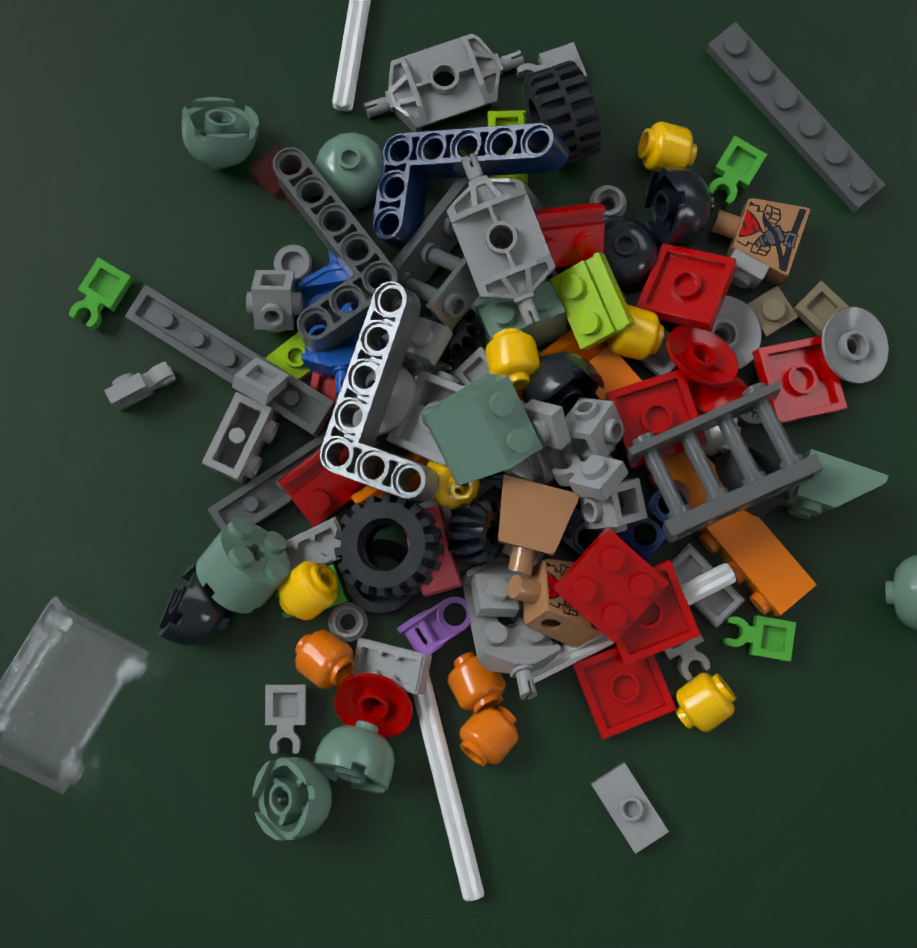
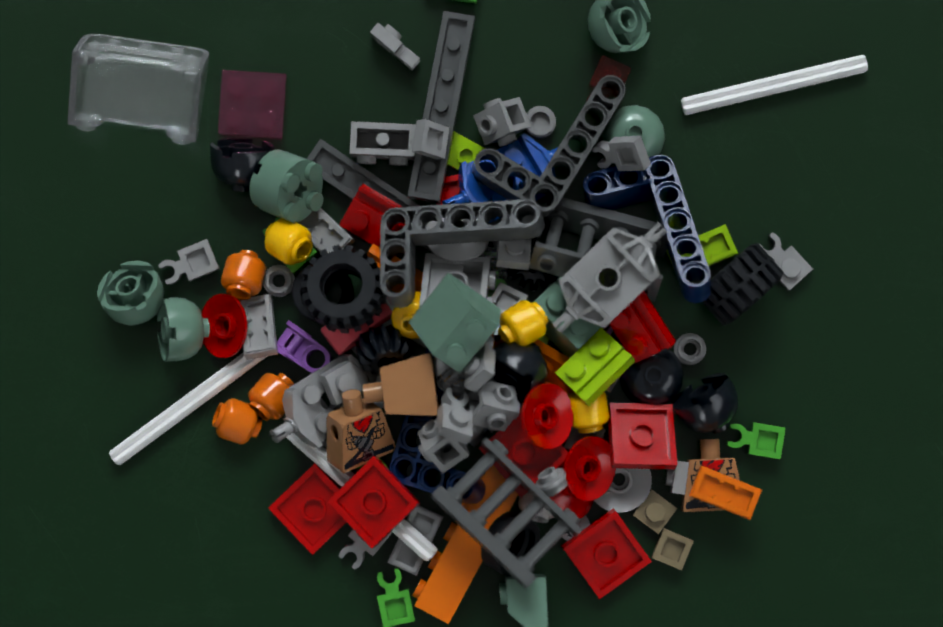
camera: 65 degrees right, 5 degrees up
light grey plate [364,34,525,132] -> none
red plate [552,527,669,643] -> none
light grey plate [590,762,669,854] -> none
yellow head [638,122,697,171] -> none
yellow head [675,673,737,732] -> none
dark grey plate [705,22,886,213] -> none
light grey dish [822,307,889,384] -> none
none -> clear pink plate [218,70,287,139]
none -> red dish [522,383,573,449]
none -> light grey plate [536,467,568,497]
none -> light grey plate [592,136,651,171]
none -> orange plate [688,465,762,520]

